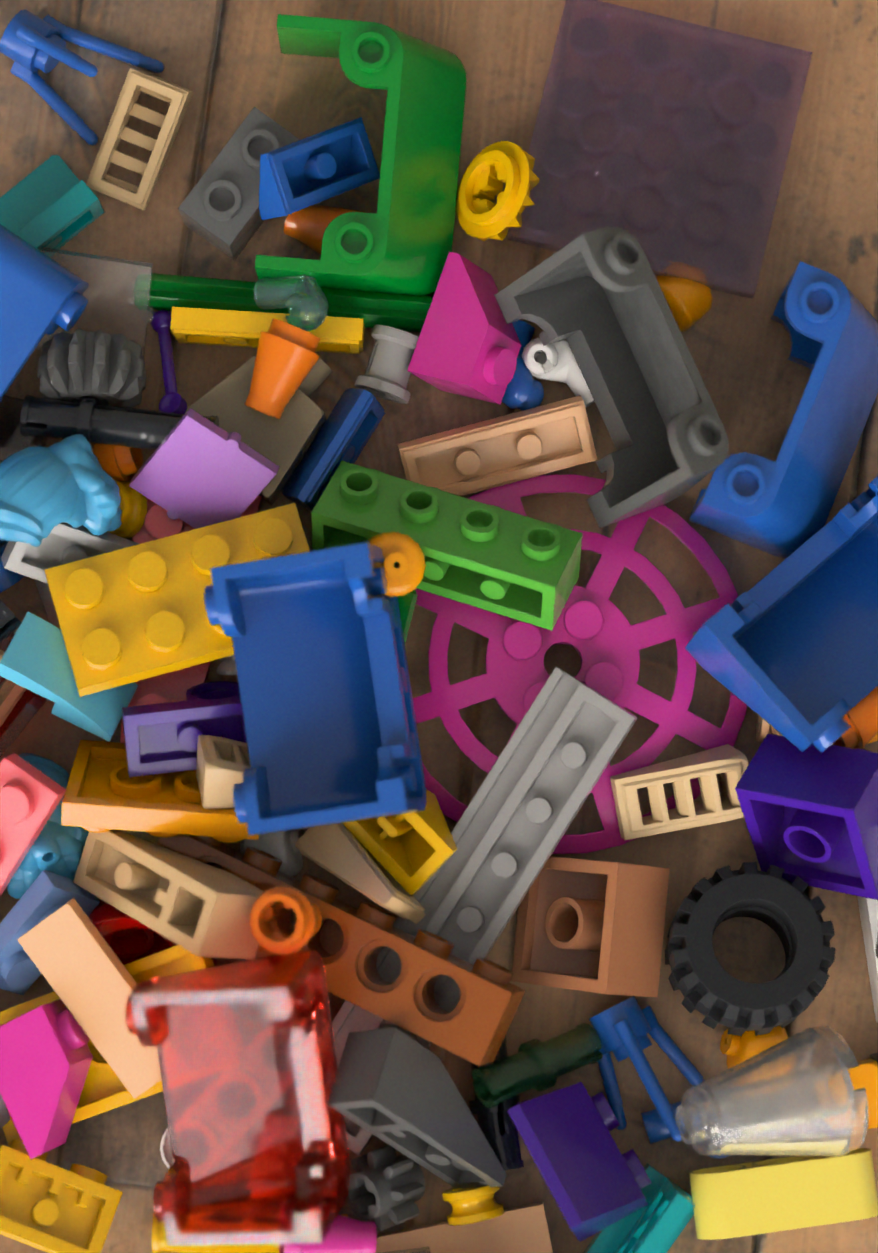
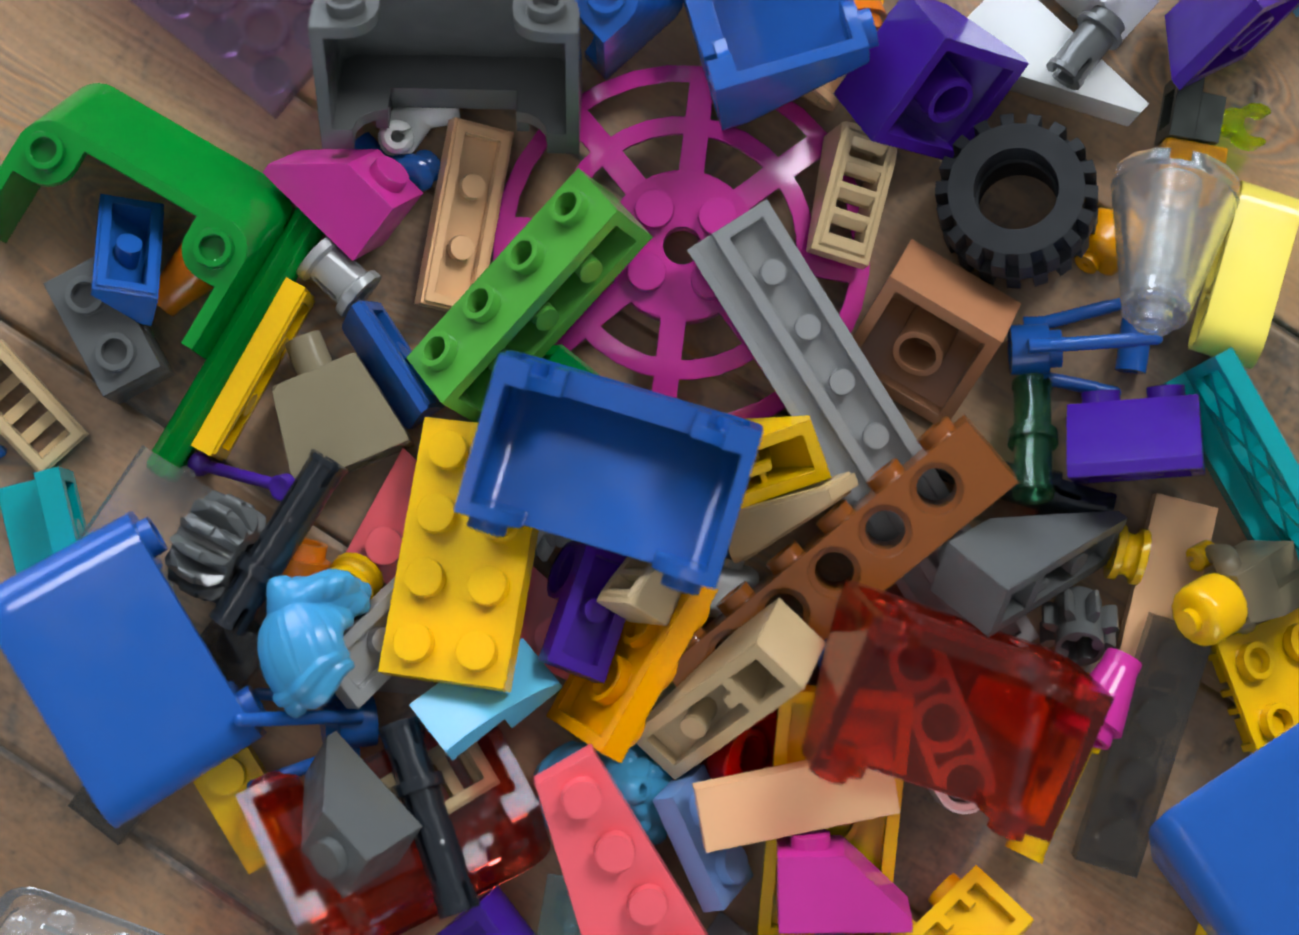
camera: 65 degrees left, 0 degrees up
medium lavender piece [129,408,279,529] -> none
orange cone [244,319,320,420] -> none
orange cone [250,887,322,954] -> none
clear light blue arm [254,275,329,331] -> none
light orange piece [367,532,426,597] -> none
yellow gear [456,141,540,242] -> none

